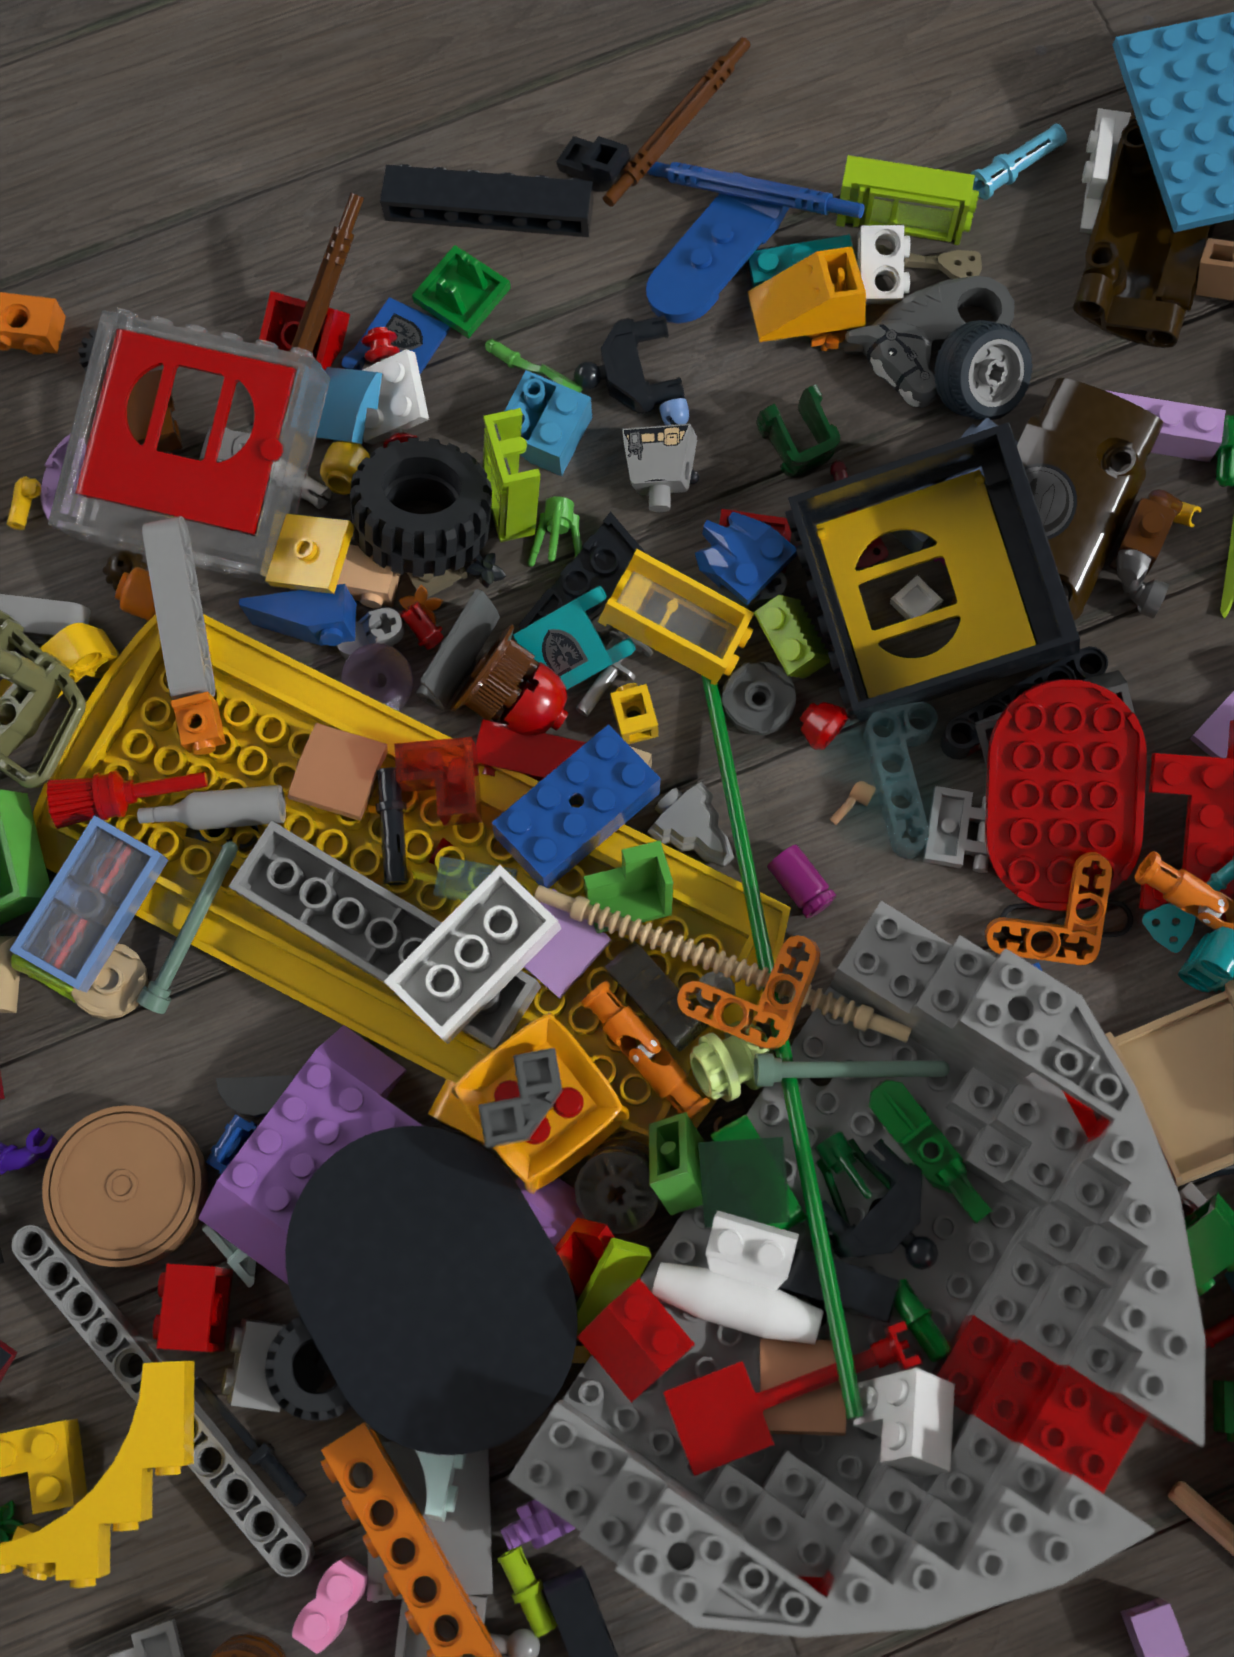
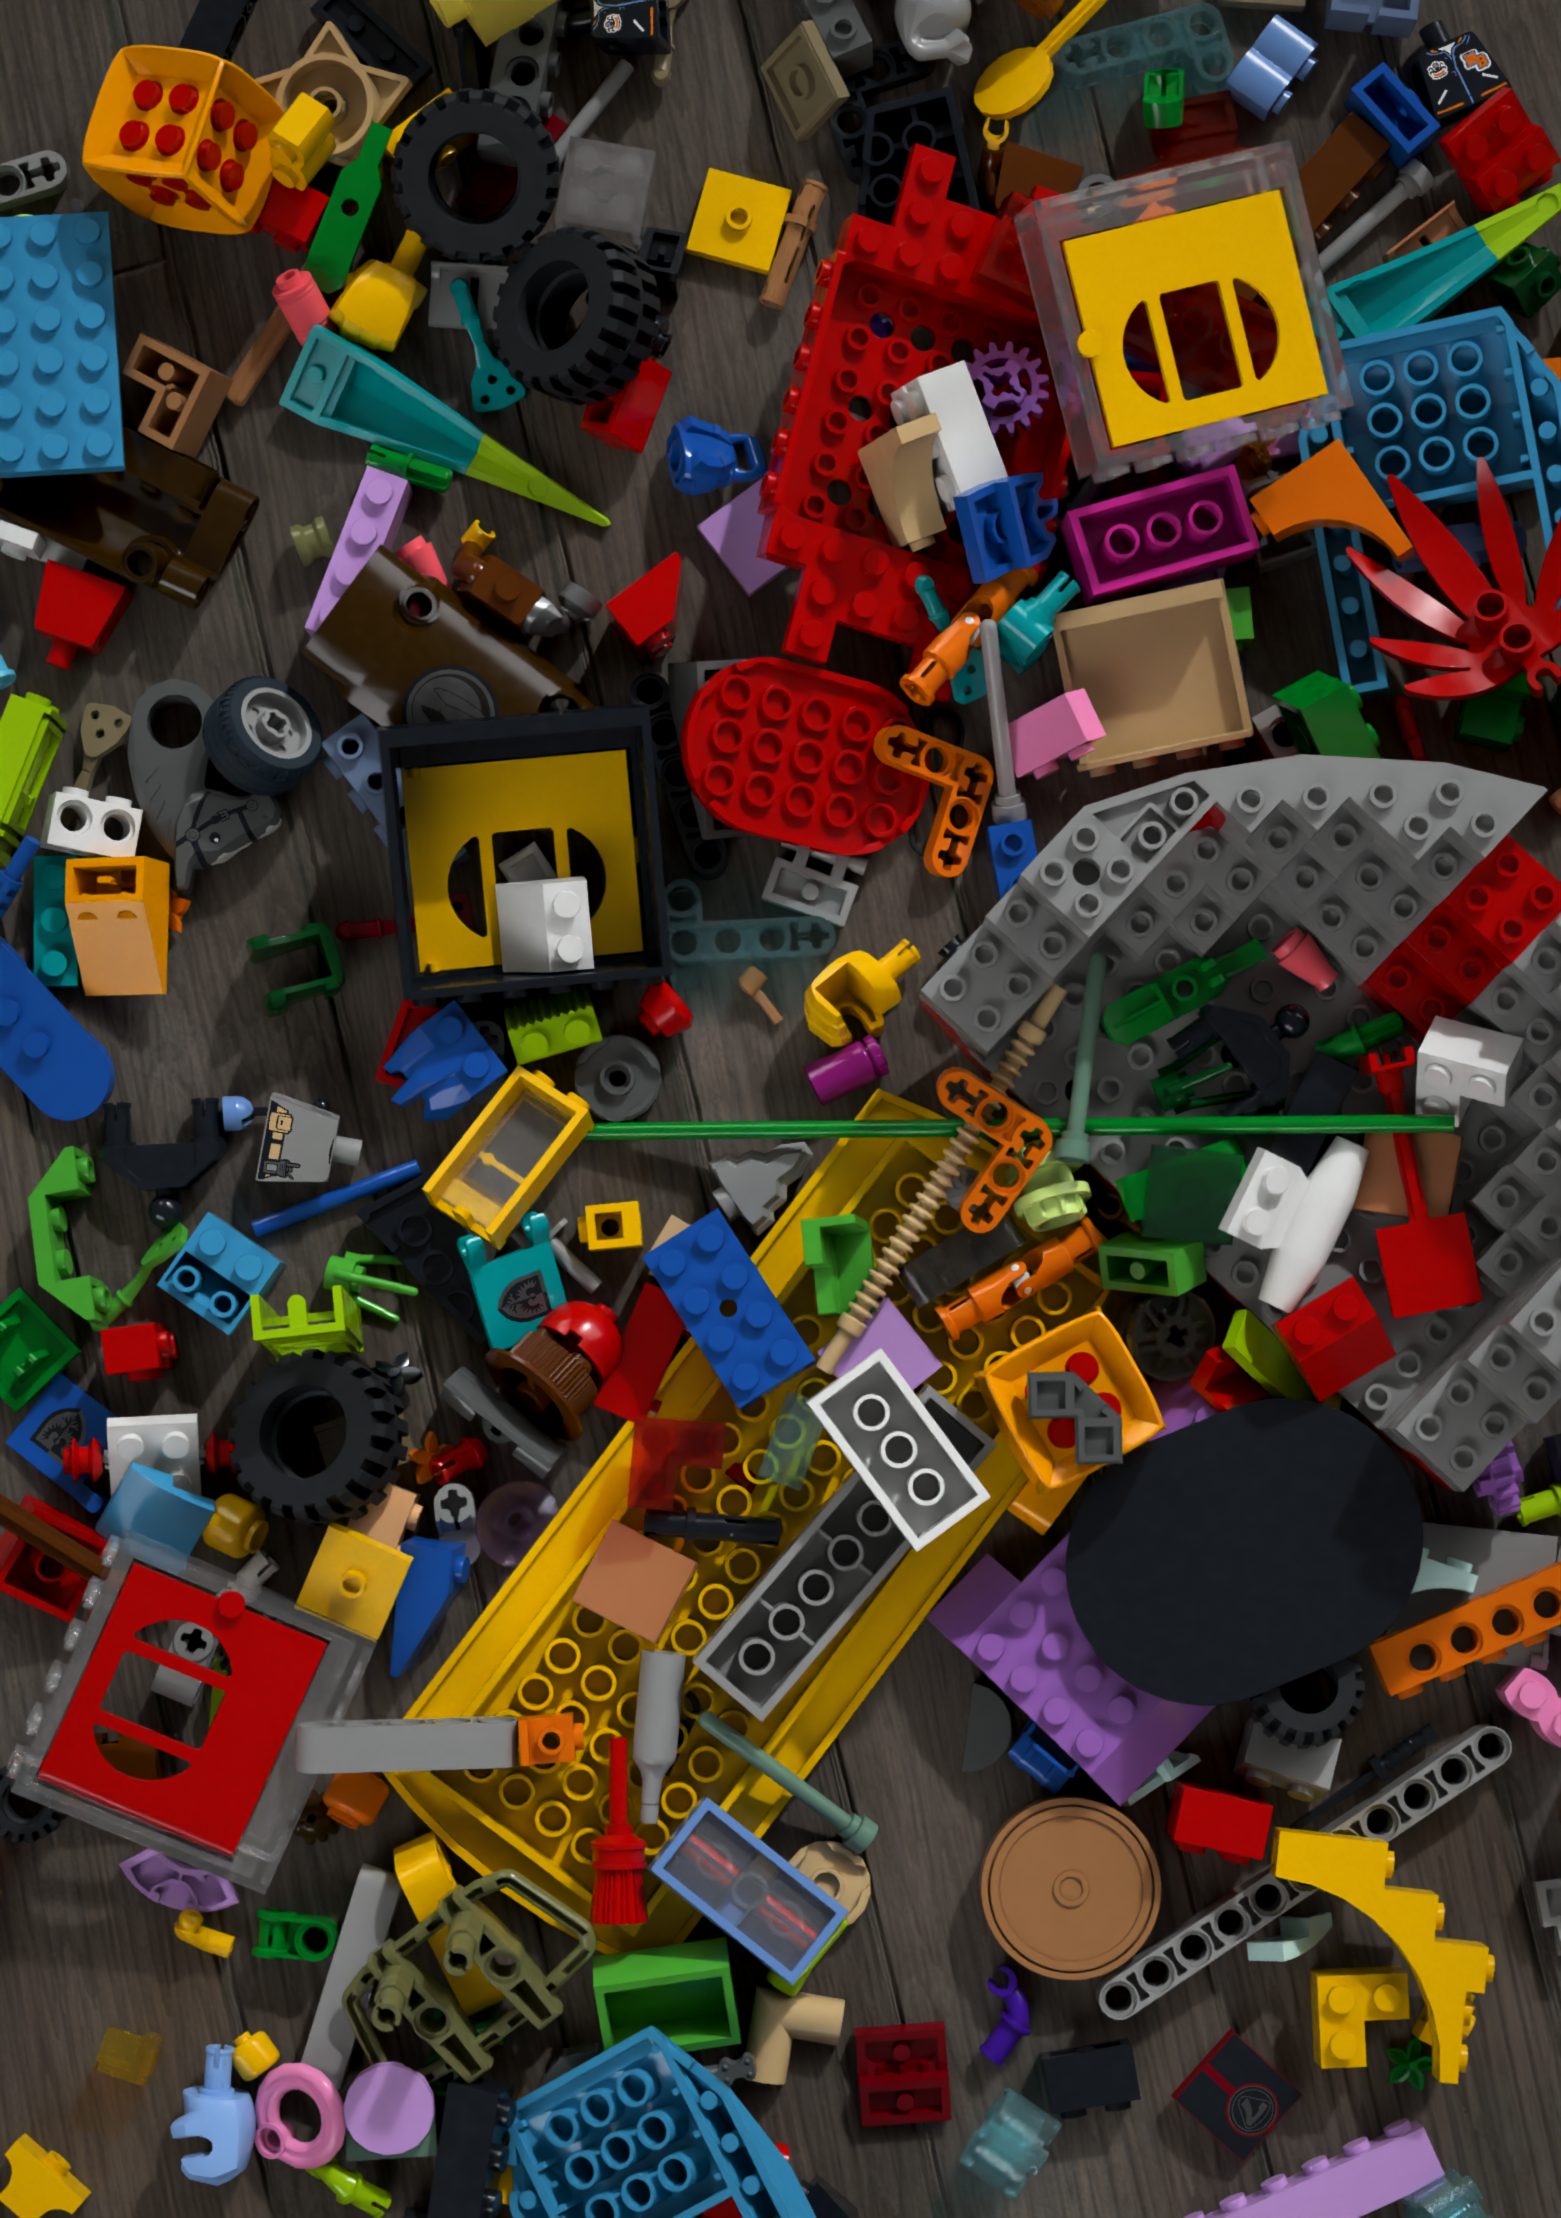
camera: 85 degrees left, 10 degrees up
none -> bright green slope [28,1146,112,1326]
none -> red torso [34,559,133,672]
none -> red brick [100,1322,179,1382]
none -> blue bar [251,1159,423,1238]
none -> green piece [251,1908,341,1962]
none -> olive wheel [289,515,335,568]
none -> coral cone [394,535,453,603]
none -> white slope [495,876,594,973]
none -> red slope [605,551,684,663]
none -> yellow piece [804,939,921,1047]
none -> light grey piece [979,619,1028,824]
none -> bright pink brick [1008,688,1106,780]
none -> light aqua slope [1247,1912,1333,1962]
none -> coral cone [1271,926,1339,992]

